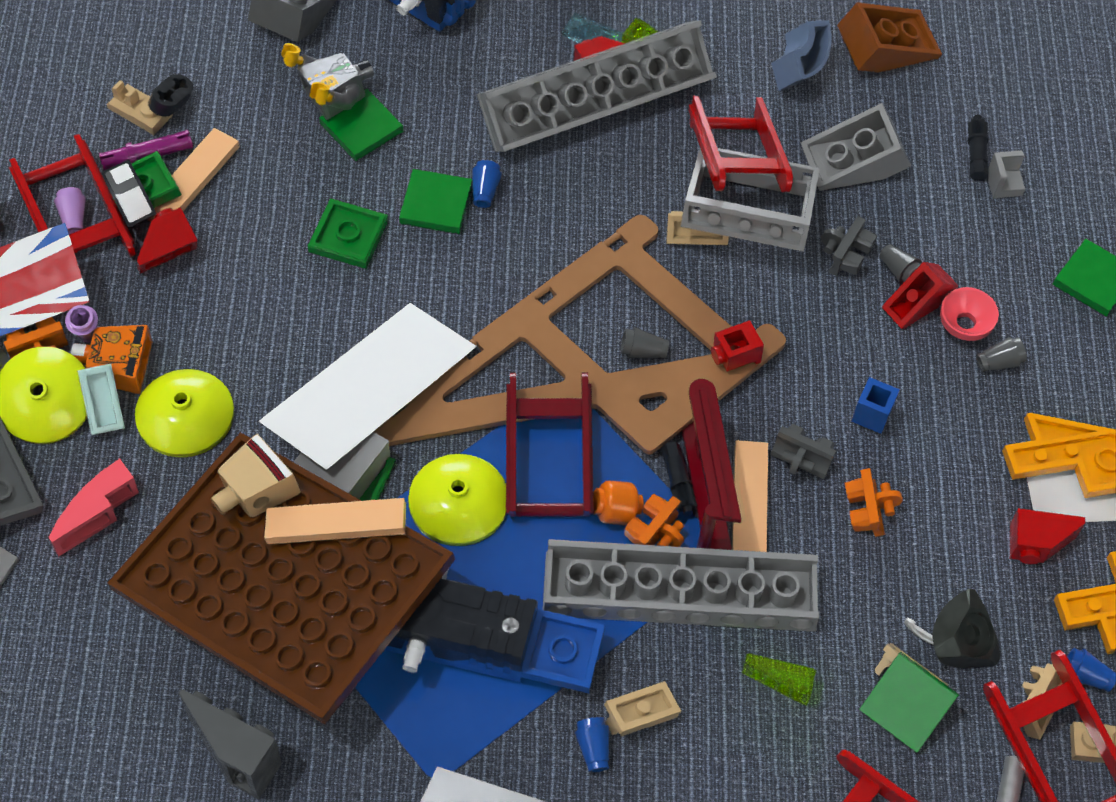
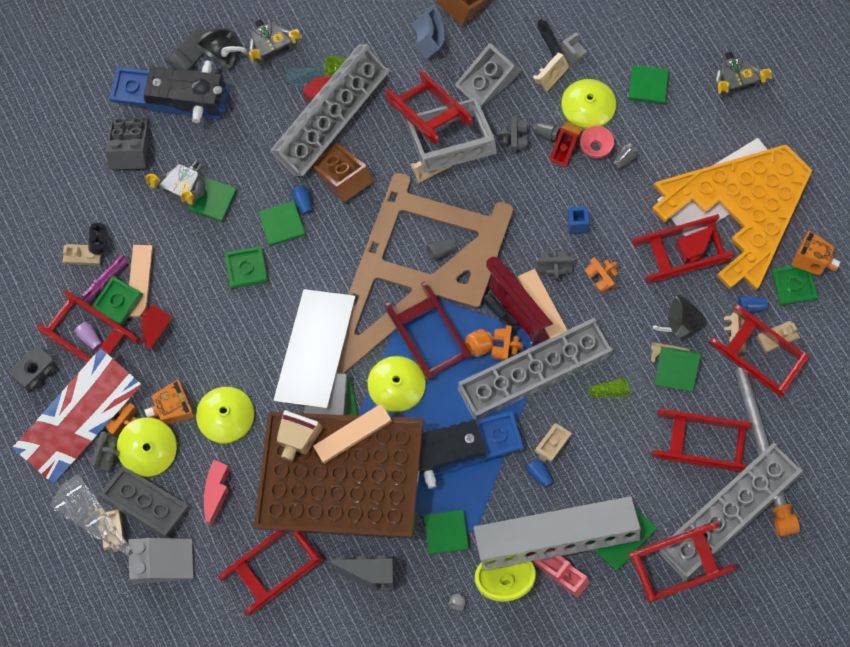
camera: 25 degrees left, 10 degrees up
lavender cone [65,305,98,343] -> none
light aqua tile [77,364,125,435] -> none
slope [101,160,157,228] -> none
red brick [711,320,764,372] -> none
none -> red piece [218,531,325,616]
none -> dark orange slope [311,142,373,203]
none -> green tile [424,510,468,555]
none -> tan plate [533,53,569,92]
none -> neon yellow dish [561,79,616,129]
none -> red piece [632,214,734,283]

